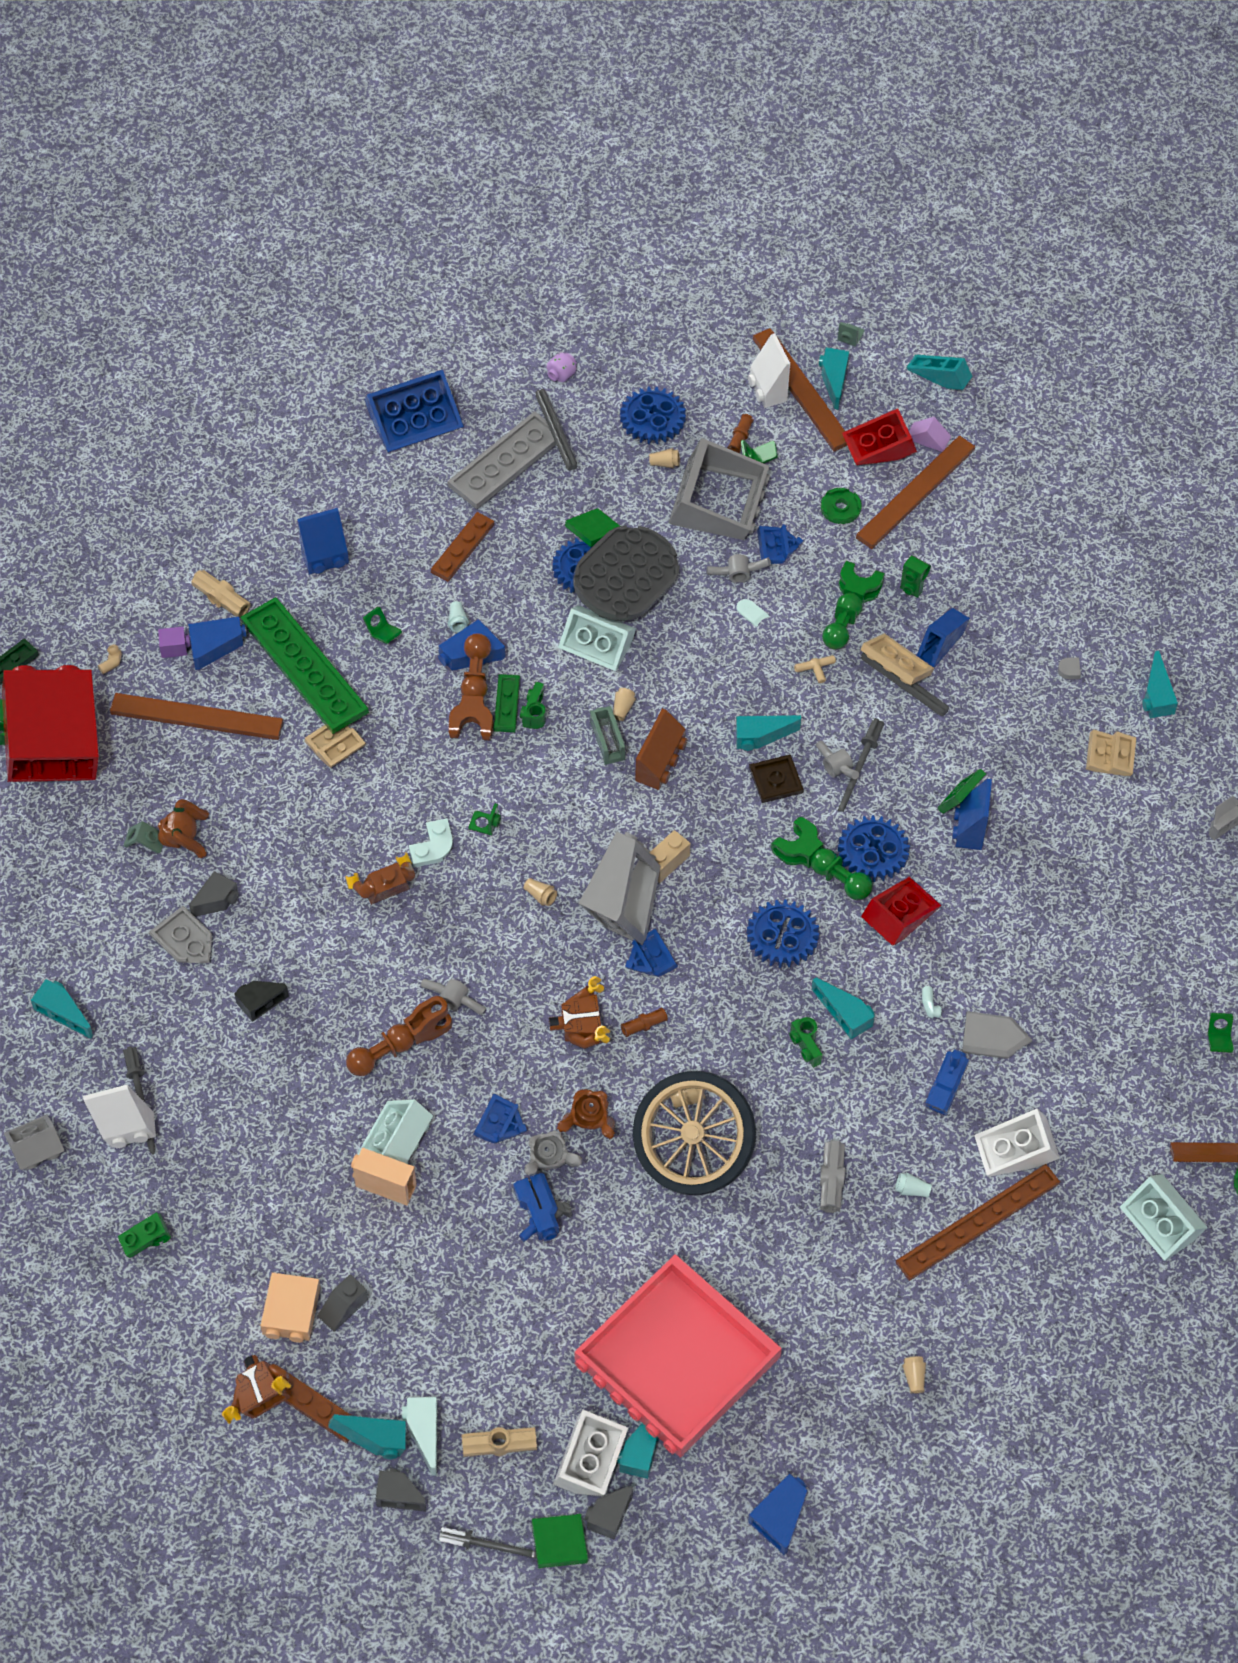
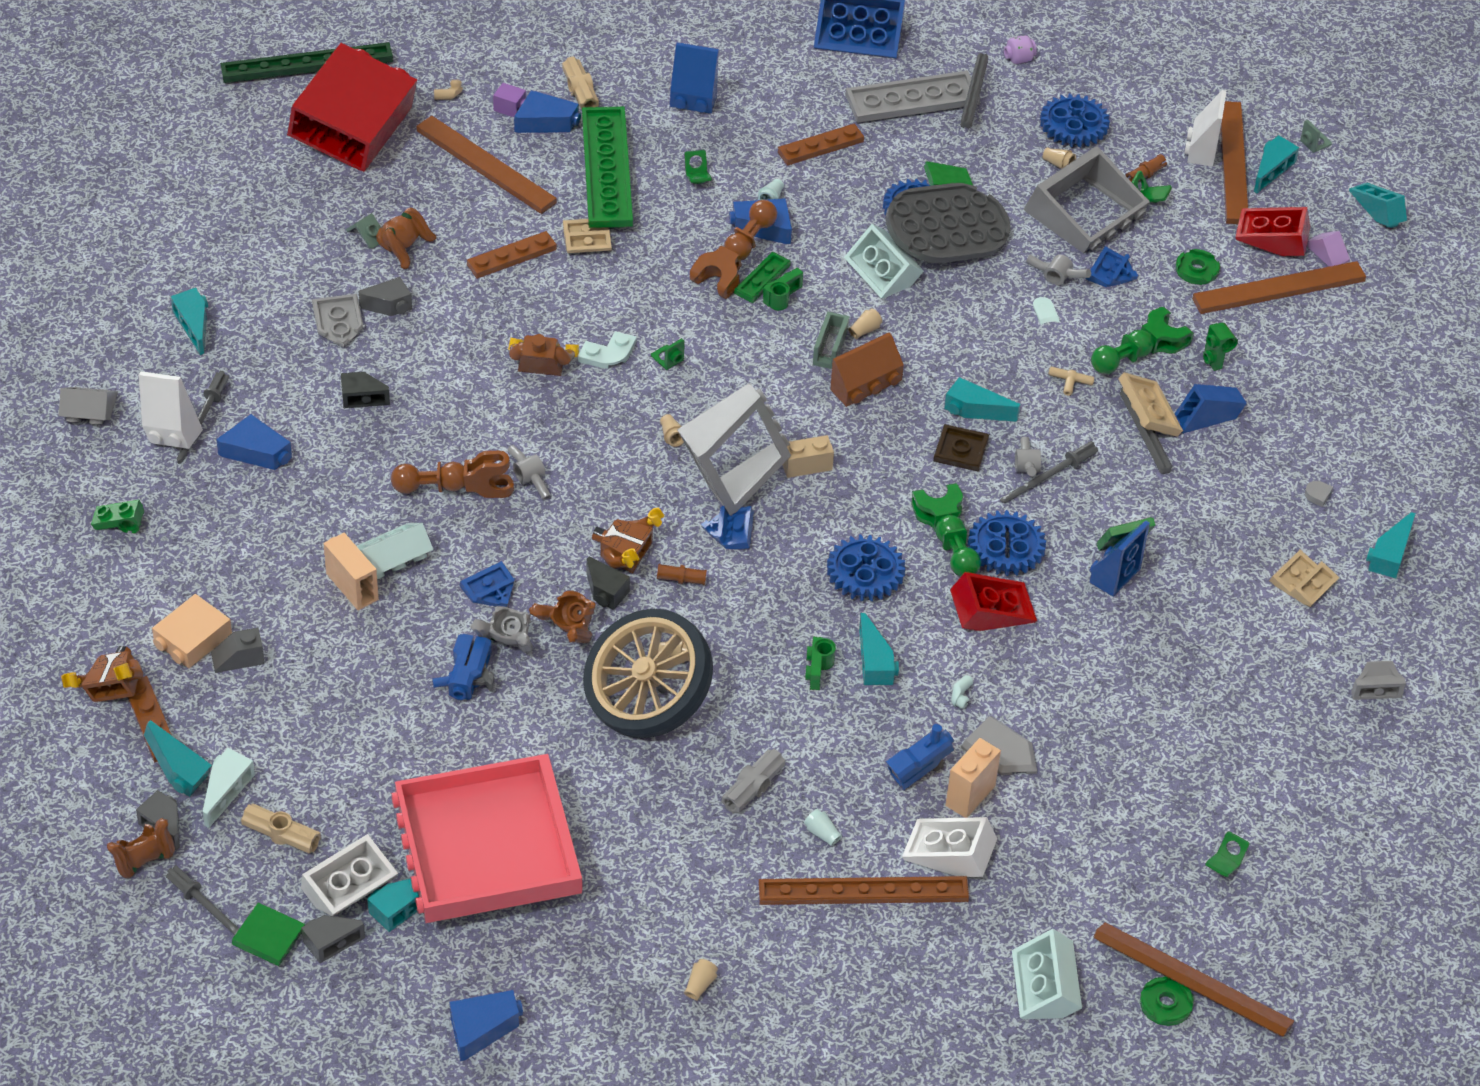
camera: 30 degrees right, 10 degrees down
none -> dark orange hair [107,818,175,878]
none -> blue slope [216,414,292,470]
none -> dark orange plate [467,231,557,279]
none -> pearl dark grey slope [586,556,630,610]
none -> light nougat brick [945,738,1001,818]

